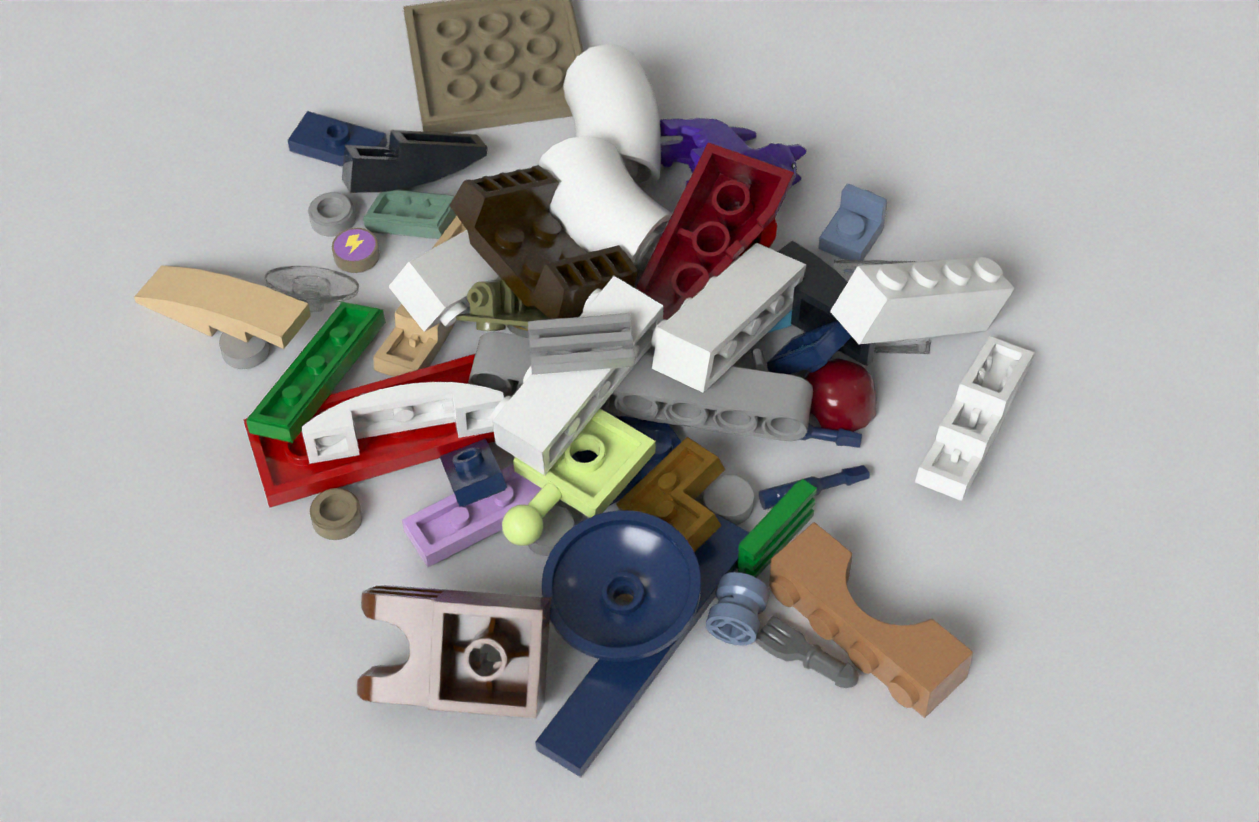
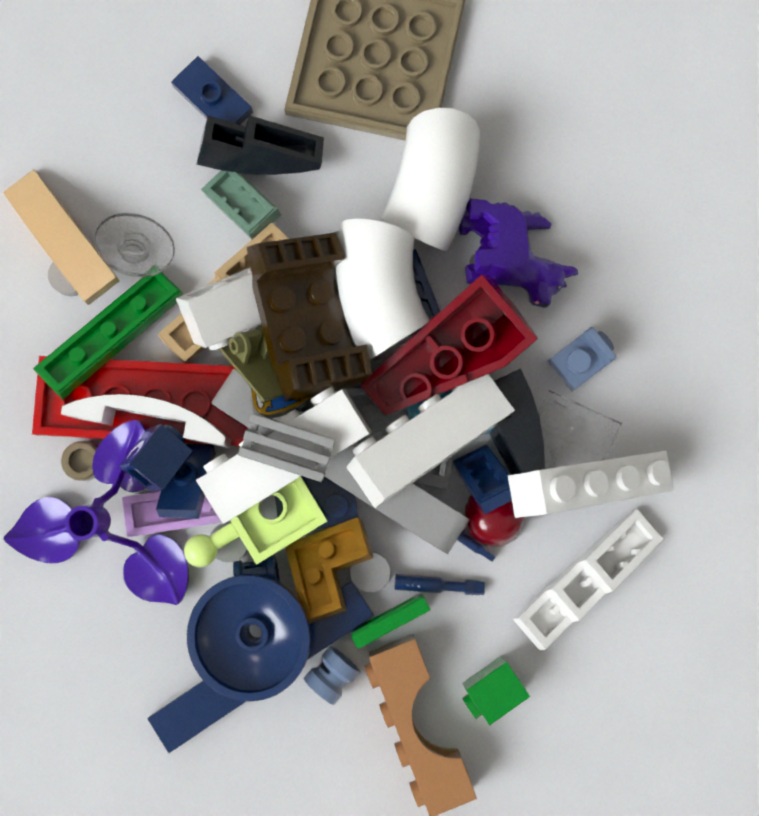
camera: 20 degrees right, 30 degrees up
light grey tile [308,192,356,237] -> none
tile [332,228,379,273] -> none
brick [356,585,551,719] -> none
dark grey piece [755,616,859,688] -> none
none -> dark purple plant [3,420,189,605]
none -> dark blue brick [118,424,193,492]
none -> green brick [462,656,530,726]

